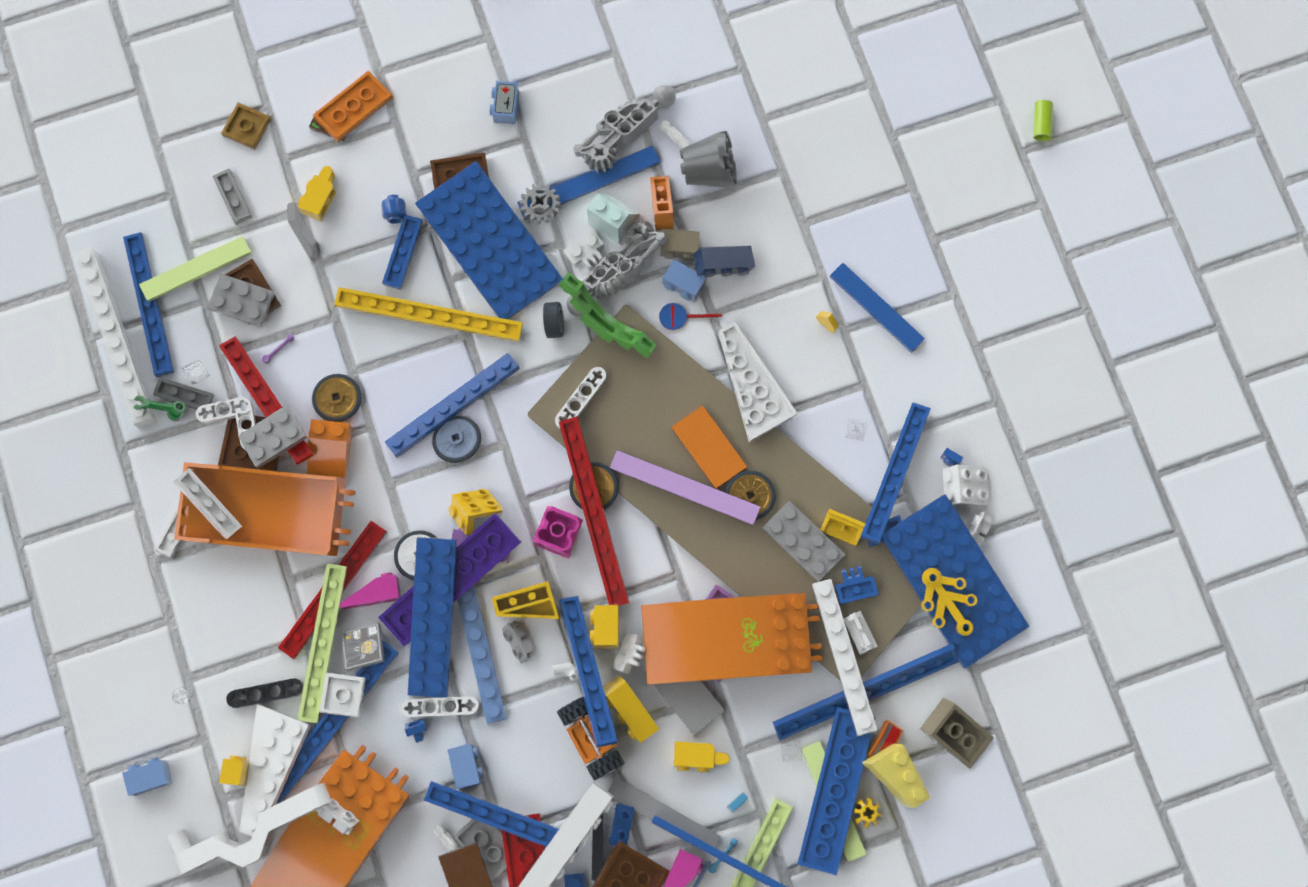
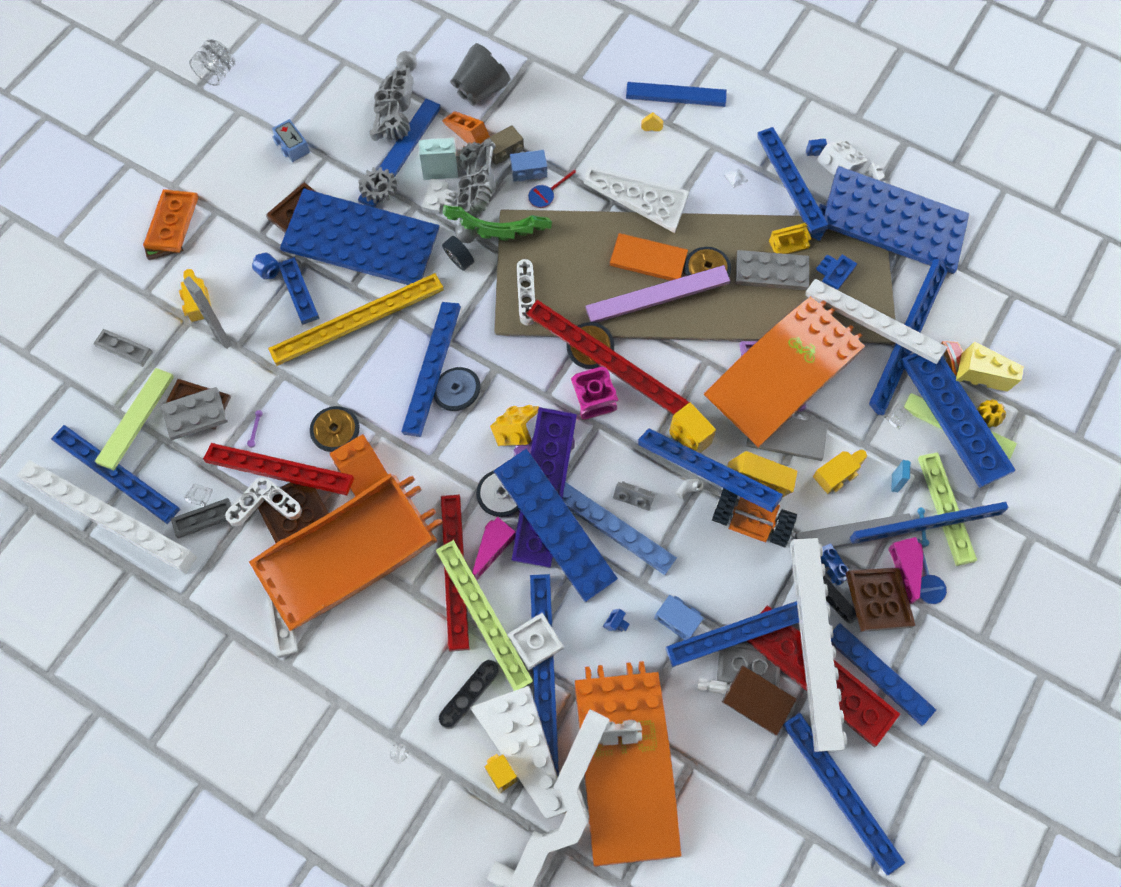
camera: 40 degrees left, 10 degrees down
medium blue brick [122,758,172,796] -> none
green brick [133,396,185,421] -> none
white plate [173,468,242,540] -> none
pearl gold tile [221,102,272,150] -> none
light grey plate [238,405,307,469] -> none
tile [342,623,385,671] -> none
white beam [401,696,480,718] -> none
yellow wedge [491,581,559,619] -> none
white hinge [612,632,646,674] -> none
white axle [660,120,690,148] -> none
dark blue brick [693,245,756,277] -> none
white hinge [843,611,878,655] -> none
dark tan slope [920,697,994,769] -> none
yellow plant [921,568,977,636] -> none

